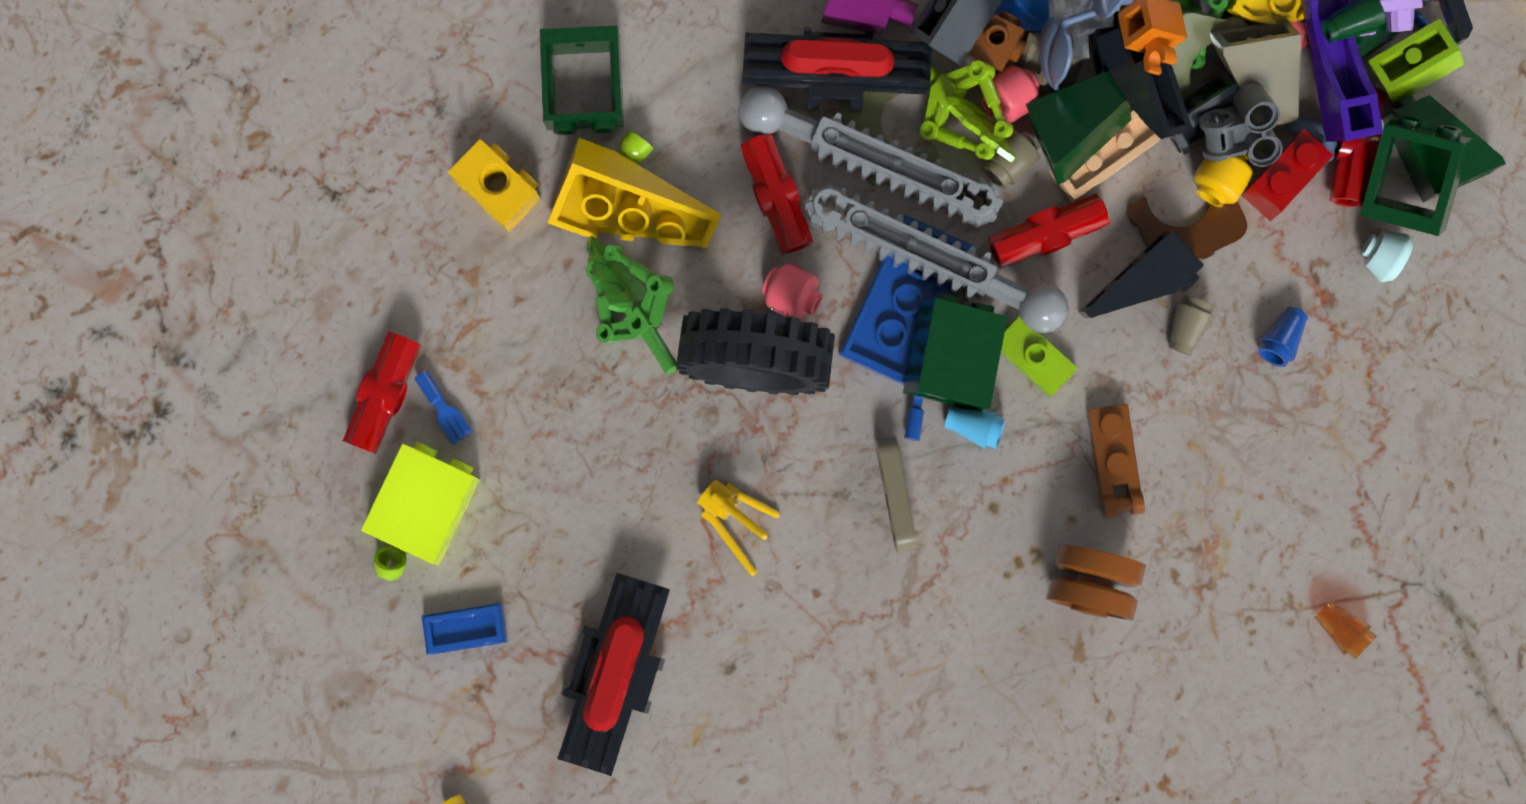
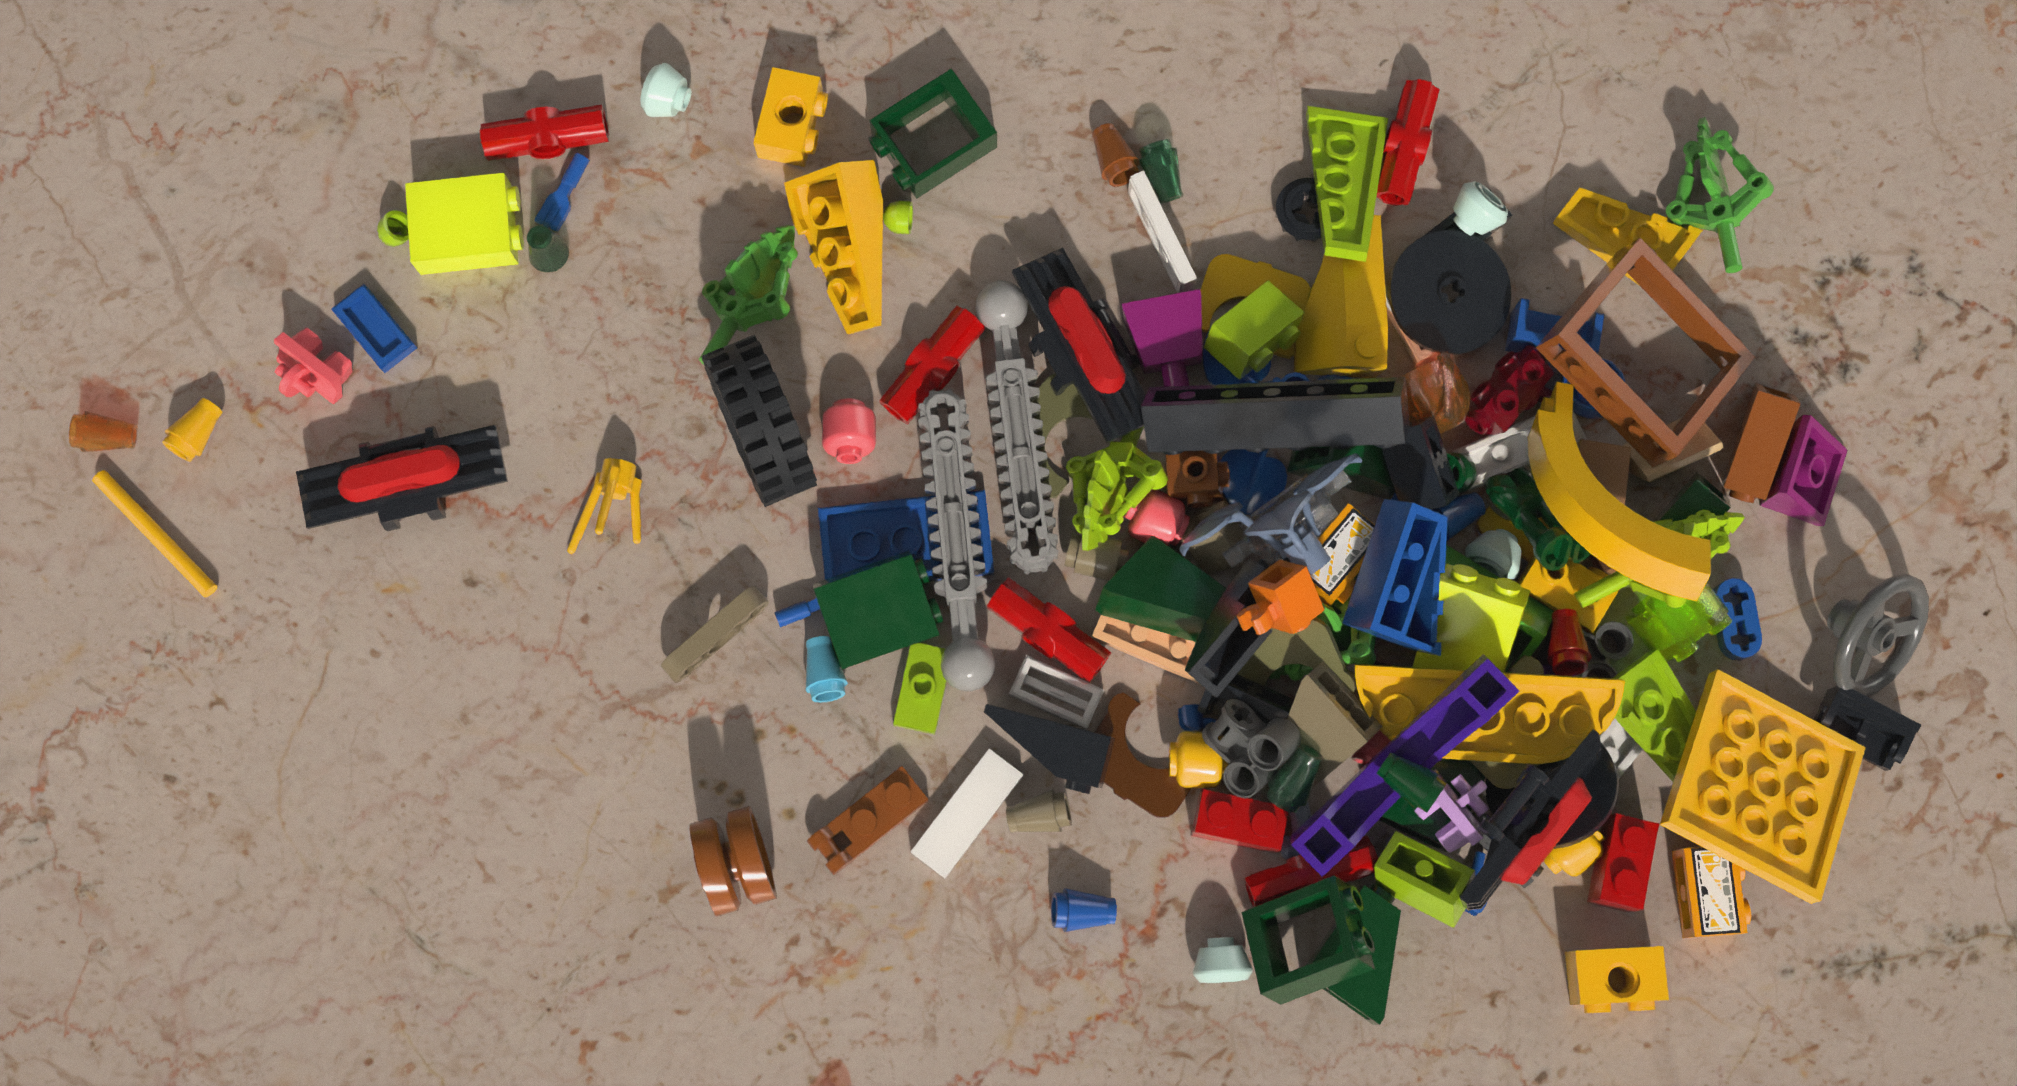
camera: 60 degrees right, 5 degrees down
none -> coral hips [274,328,352,405]
none -> clear green cone [527,225,569,272]
none -> light aqua cone [640,63,692,117]
none -> white tile [910,749,1023,879]
none -> white tile [1009,655,1104,730]
none -> blue hand [1178,704,1217,731]
none -> clear green cone [1267,744,1323,813]

